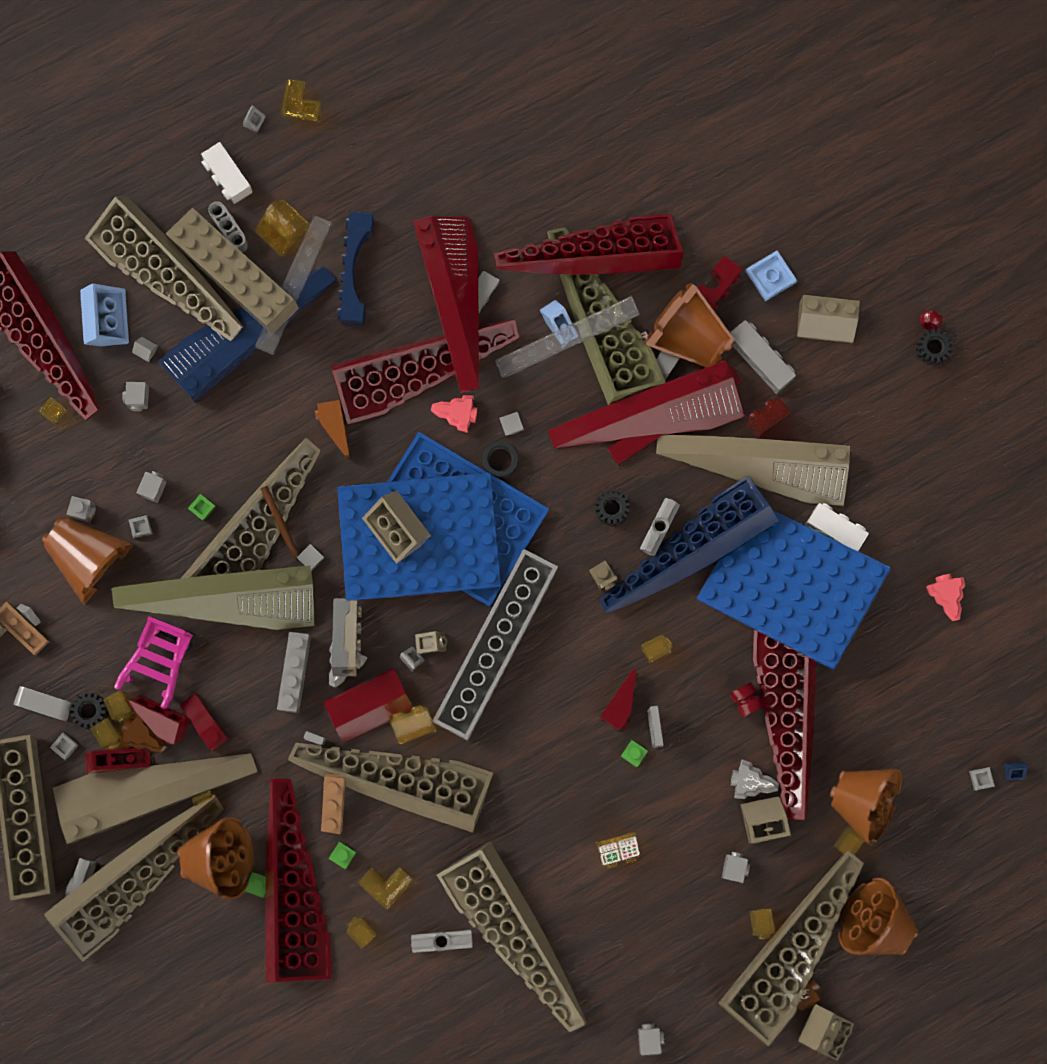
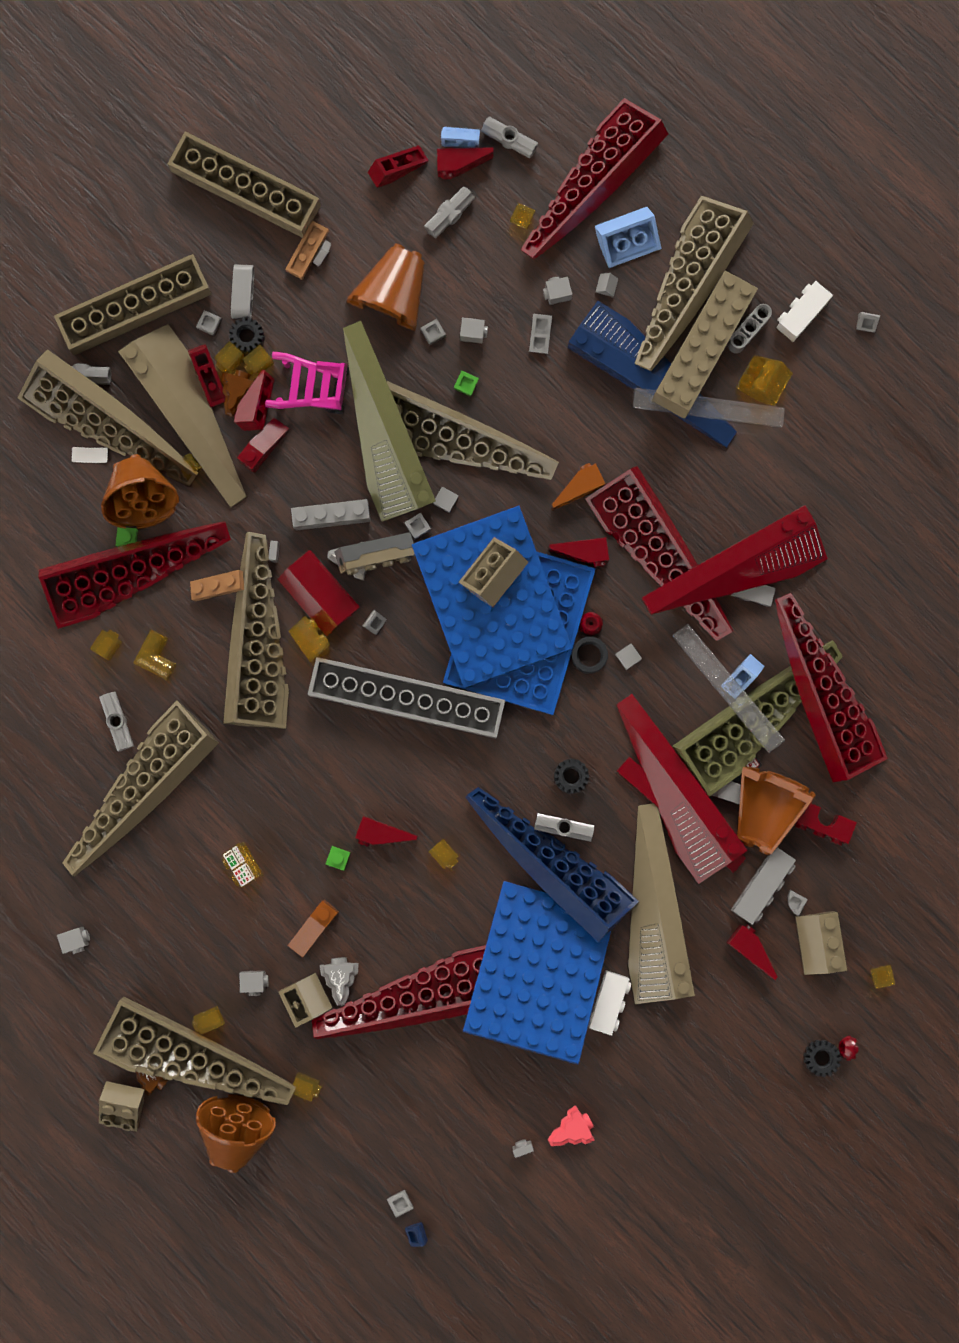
camera: 75 degrees right, 5 degrees up
light grey brick [67,496,96,523] -> none
reddish brown bar [261,486,299,558] -> none
clear yellow brick [280,79,321,121] -> none
bright green plate [329,842,356,869] -> none
dark blue arch [337,212,374,326] -> none
dark tan bracket [415,631,447,654] -> none
coral rock [431,395,478,433] -> none
dark tan bracket [589,560,618,591] -> none
light grey tile [647,706,663,748] -> none
dark red wheel [729,682,764,718] -> none
light blue tile [745,251,797,302] -> none
clear red brick [746,397,791,439] -> none
dark orange cone [830,769,902,845] -> none
none -> white sticker [72,447,108,463]
none -> dark orange slope [288,900,339,958]
none -> light grey plate [405,513,431,539]
none -> light grey piece [424,186,475,238]
none -> light grey plate [512,1139,534,1158]
none -> light grey slope [529,314,552,354]
none -> dark red slope [548,537,609,567]
none -> dark red plate [579,612,603,636]
none -> dark red slope [726,924,777,980]
none -> light grey tile [787,890,808,916]
none -> clear yellow plate [870,965,895,989]

